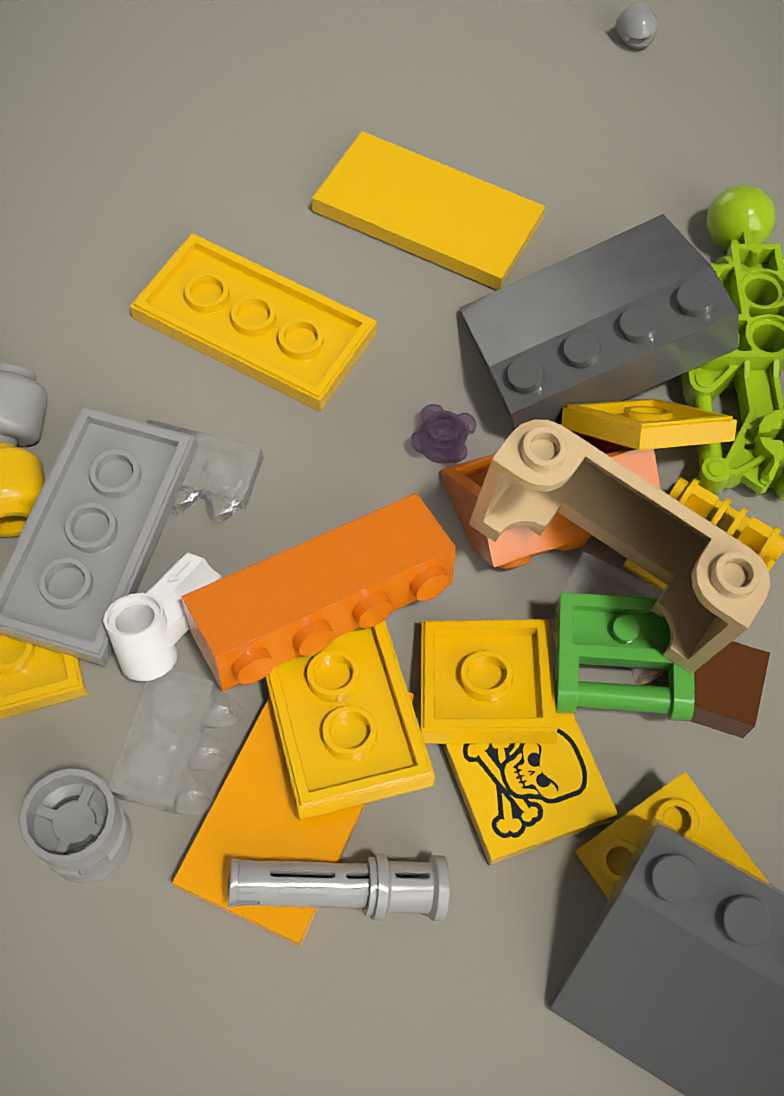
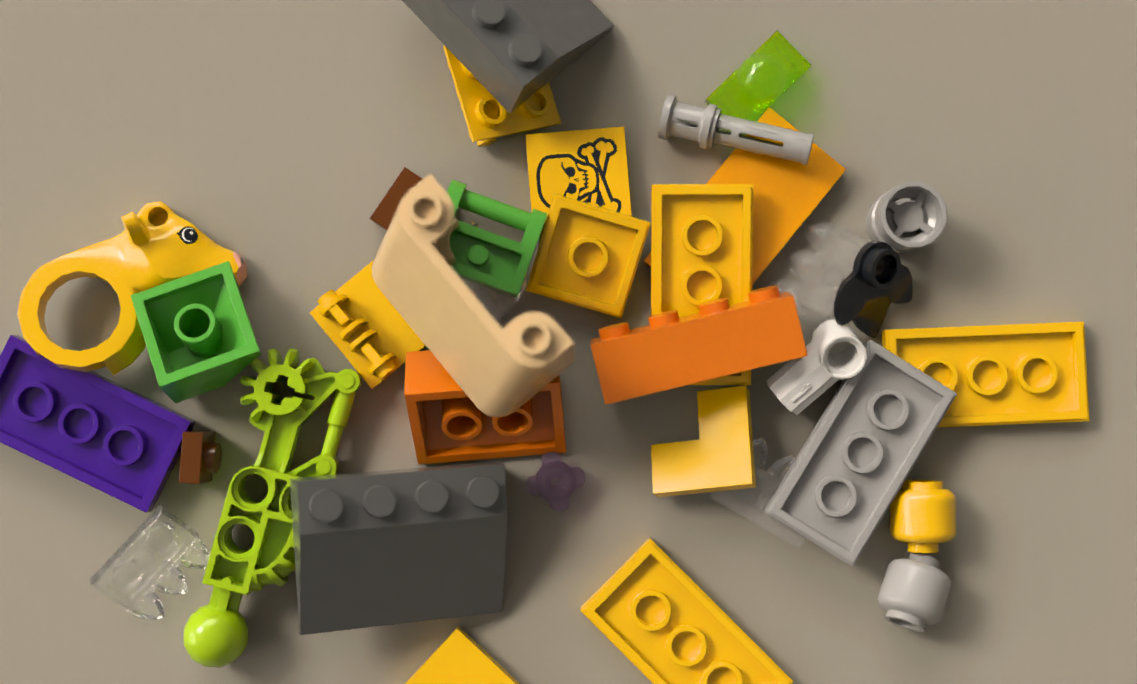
camera: 160 degrees left, 25 degrees up
yellow tile [561,398,737,450] -> none
none -> yellow tile [651,385,756,497]
none -> clear neon green tile [705,30,812,121]
none -> black plate [834,241,913,338]

